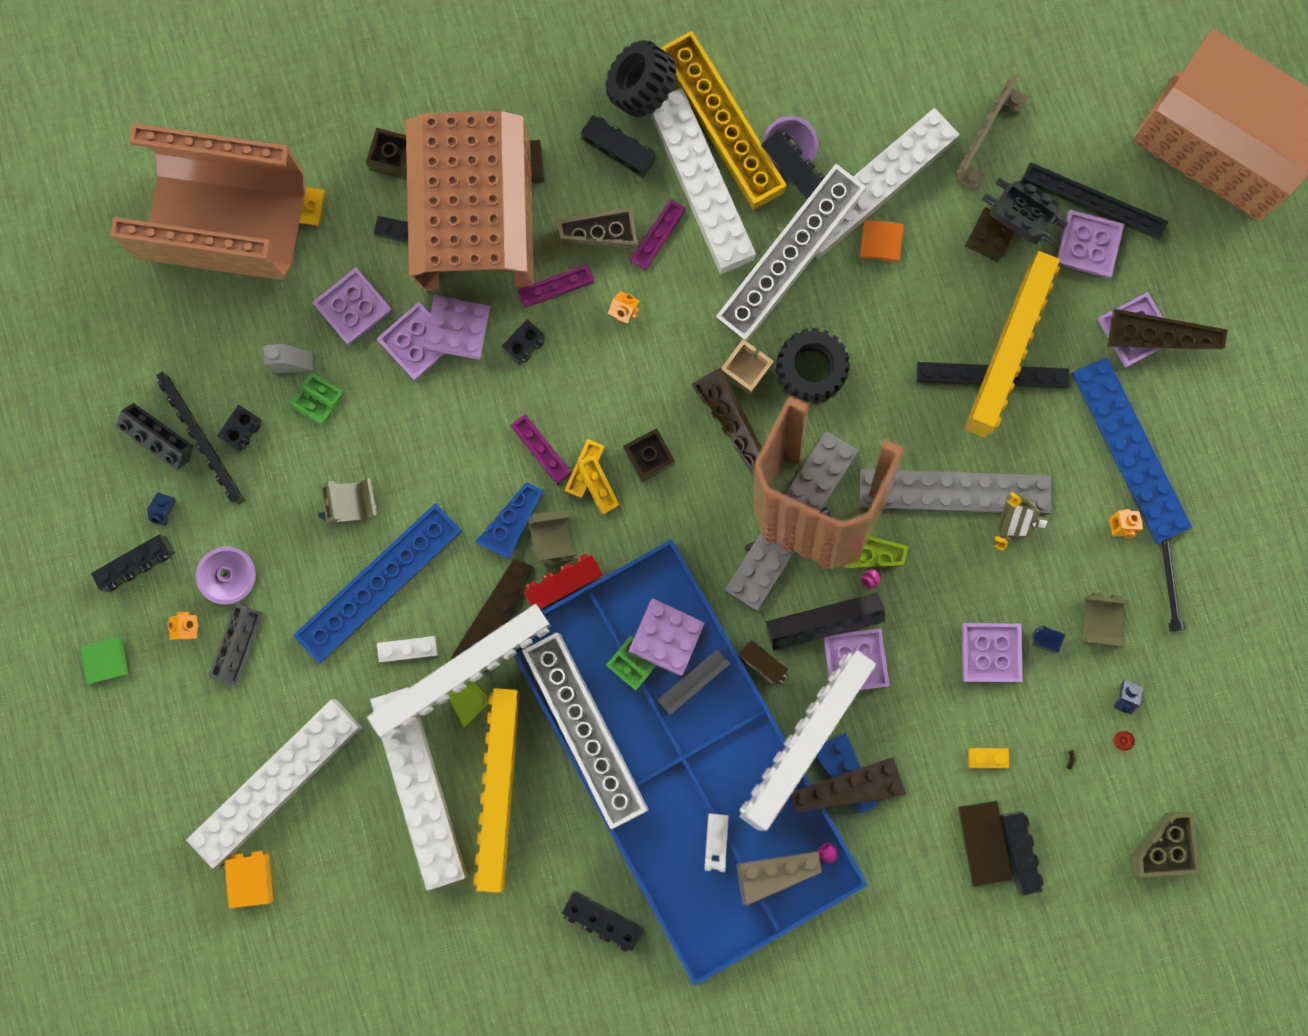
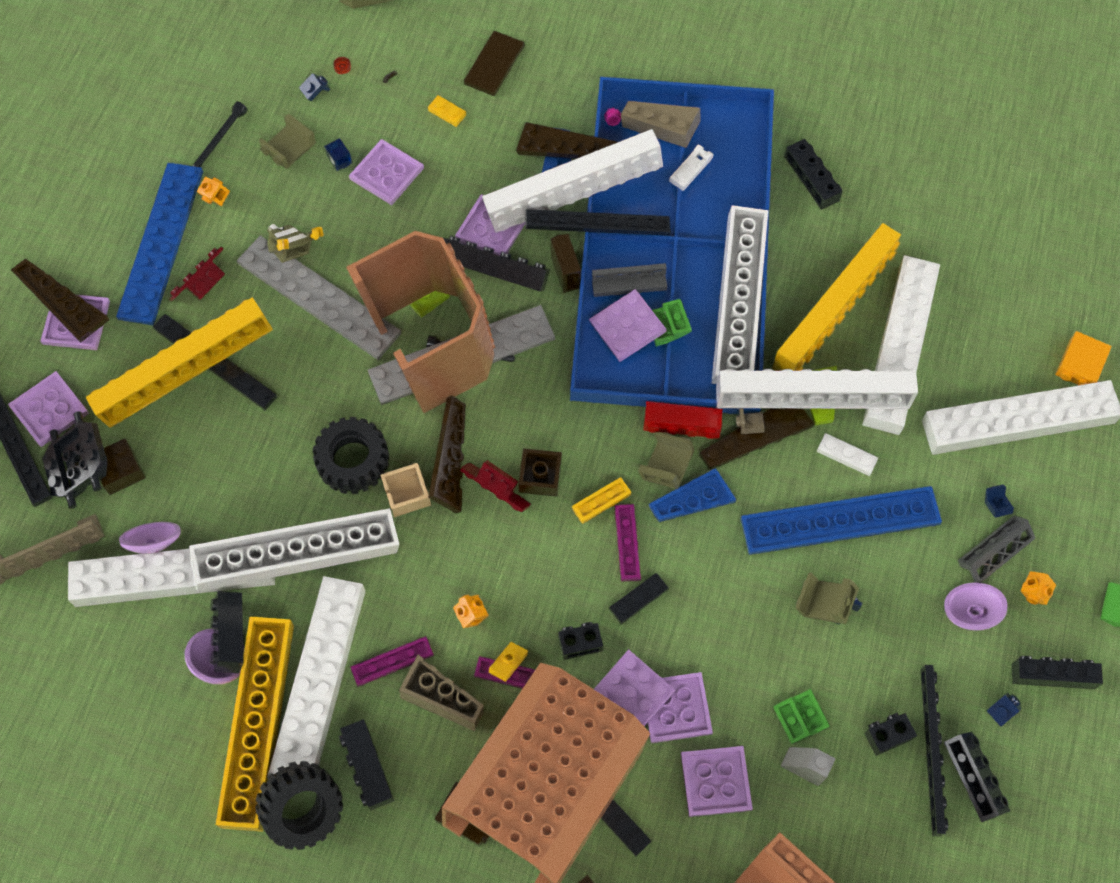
camera: 145 degrees left, 15 degrees down
yellow plate [576,454,619,514] -> none
orange slope [860,220,904,261] -> none
black brick [1000,811,1044,896] -> none
none -> lavender dish [119,522,181,554]
none -> dark red bracket [169,246,225,302]
none -> dark red bracket [460,460,531,512]
none -> yellow plate [489,642,528,682]
none -> black plate [525,209,671,236]
none -> black plate [609,573,669,625]
none -> dark tan bracket [736,408,764,434]
none -> dark blue bracket [985,484,1014,518]

